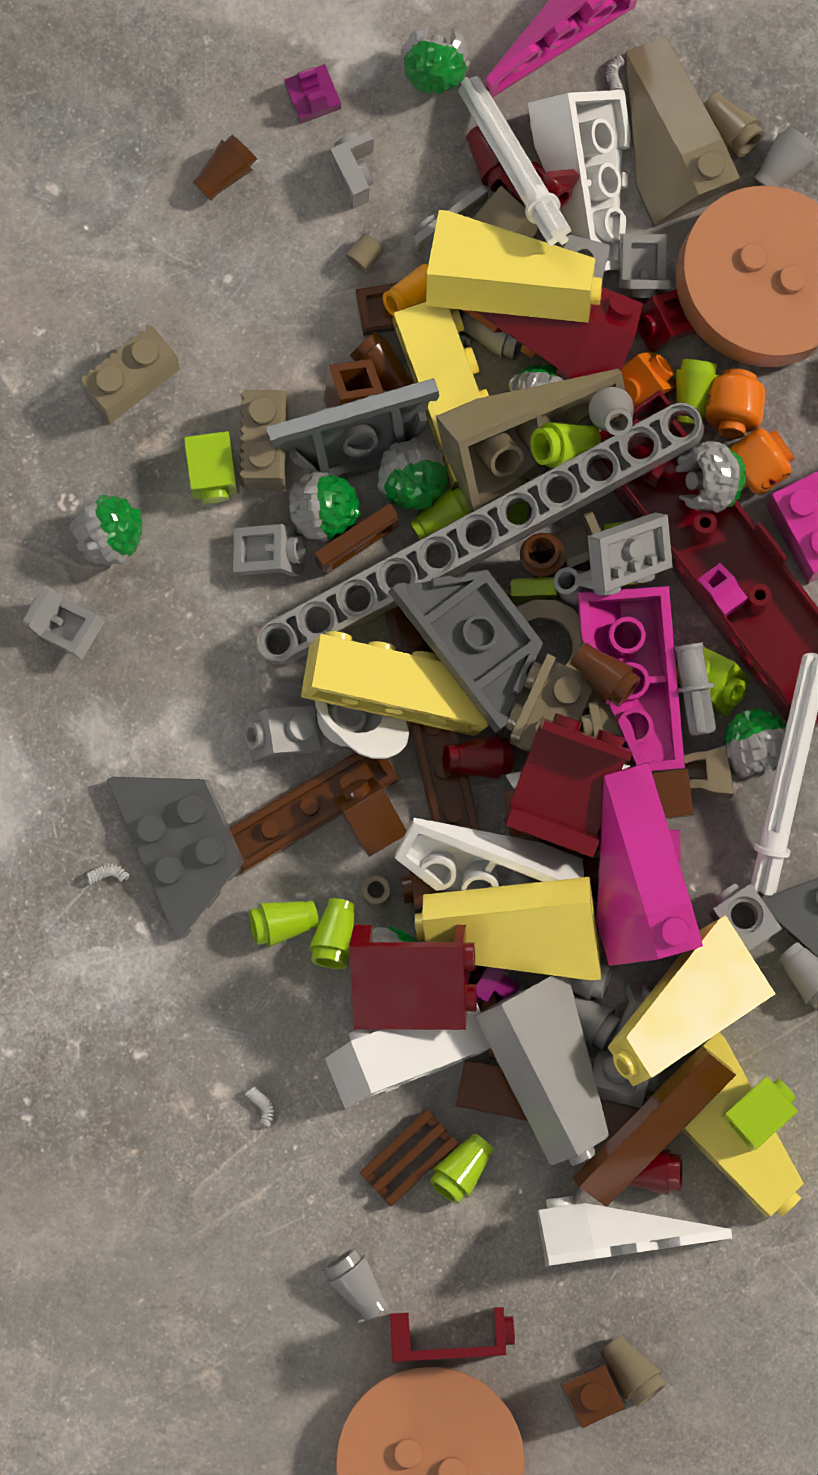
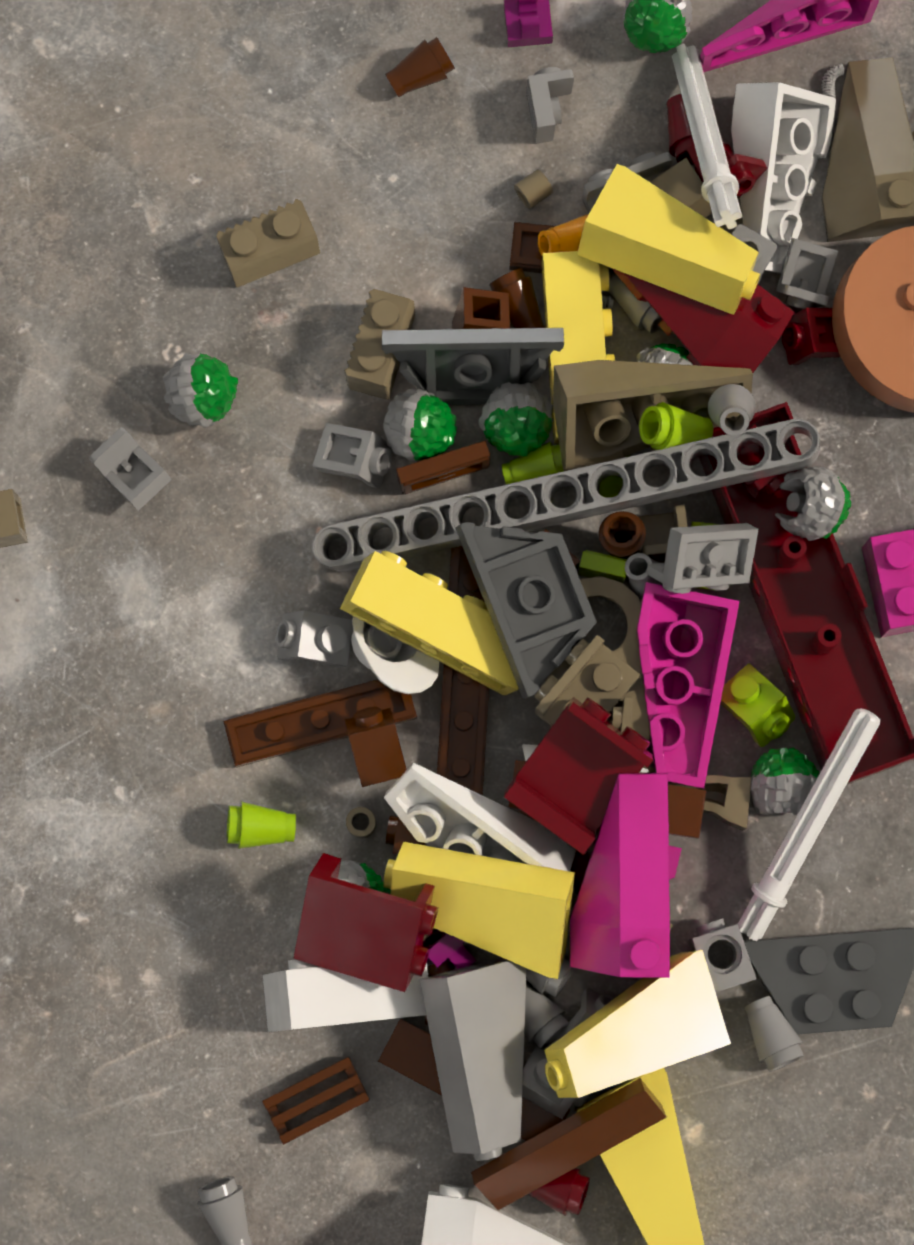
camera: 20 degrees right, 0 degrees up
white leg [87,863,129,885] -> none
dark grey wing [107,777,245,940] -> none
lime brick [184,431,238,504] -> none
white leg [245,1087,274,1128] -> none
lime cone [309,898,355,969] -> none
lime cone [429,1133,494,1204] -> none
dark red cone [442,734,513,779] -> none
reddish brown cone [570,643,641,707] -> none
orange bracket [621,352,676,407] -> none
light grey axle [674,642,716,735] -> none
lime cone [676,359,719,426] -> none
dark pink piece [698,563,748,617] -> none
orange head [705,369,766,439] -> none
lime brick [721,1076,799,1151] -> none
orange head [729,428,795,495] -> none

